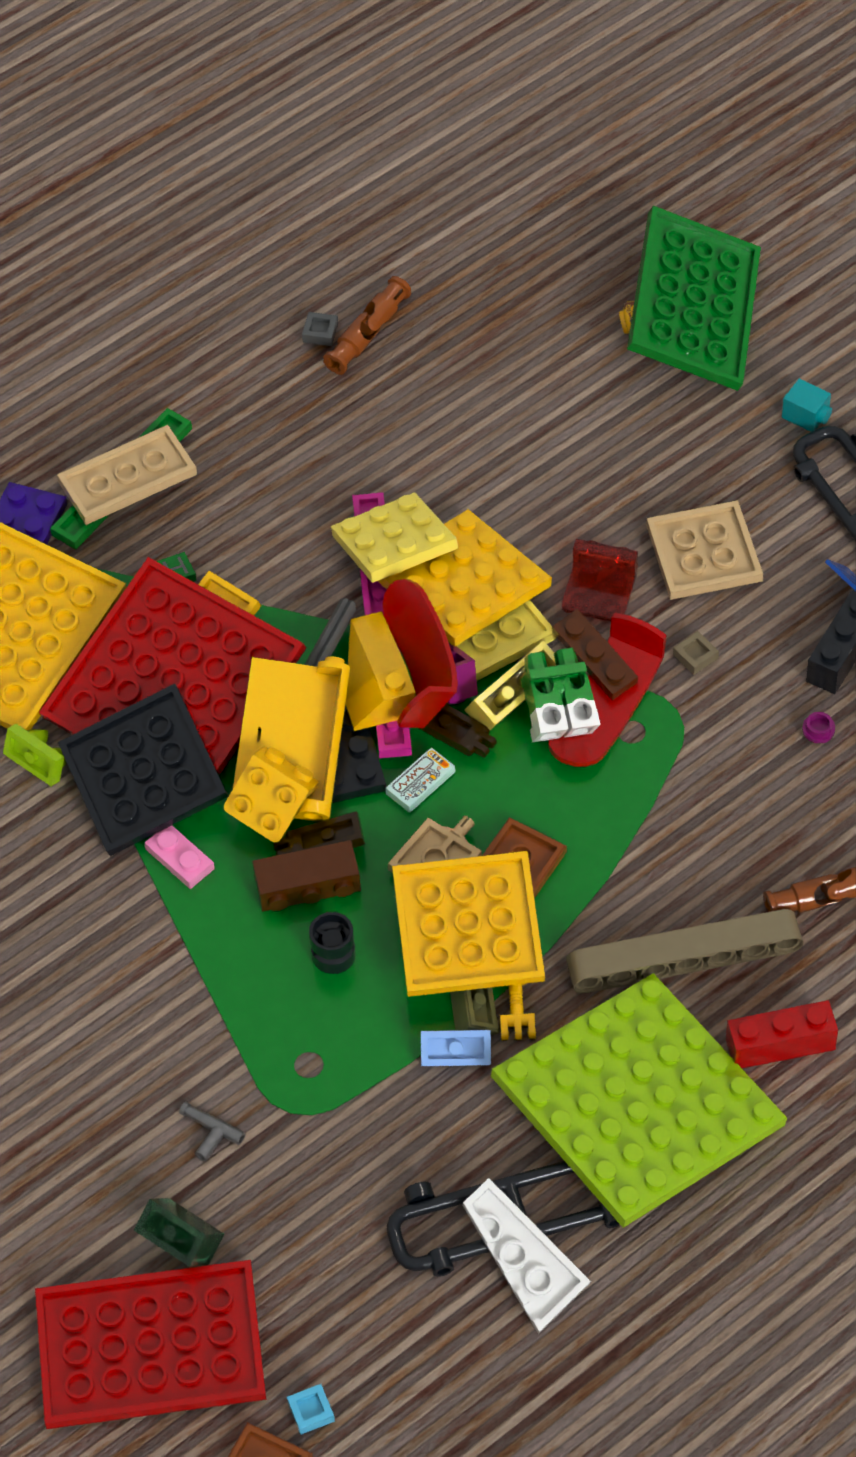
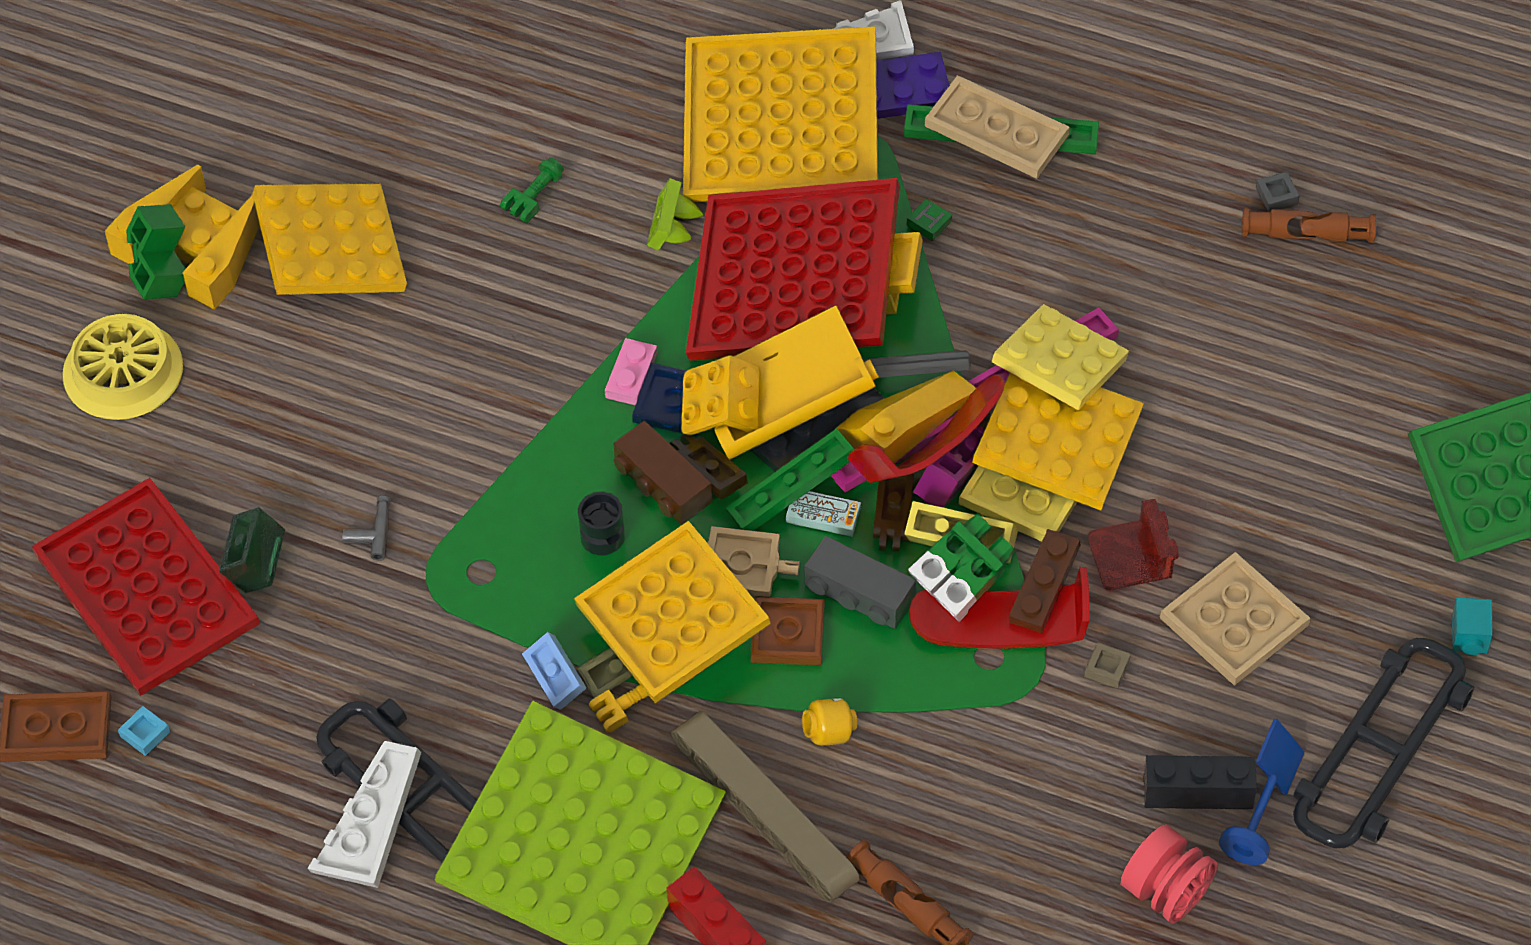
camera: 60 degrees right, 0 degrees up
black plate [58,684,229,856] -> none
magenta plate [802,712,835,743] -> none
none -> clear blue tile [632,363,698,437]
none -> green plate [725,428,854,531]
none -> yellow head [802,698,857,746]
none -> dark grey brick [804,536,916,629]

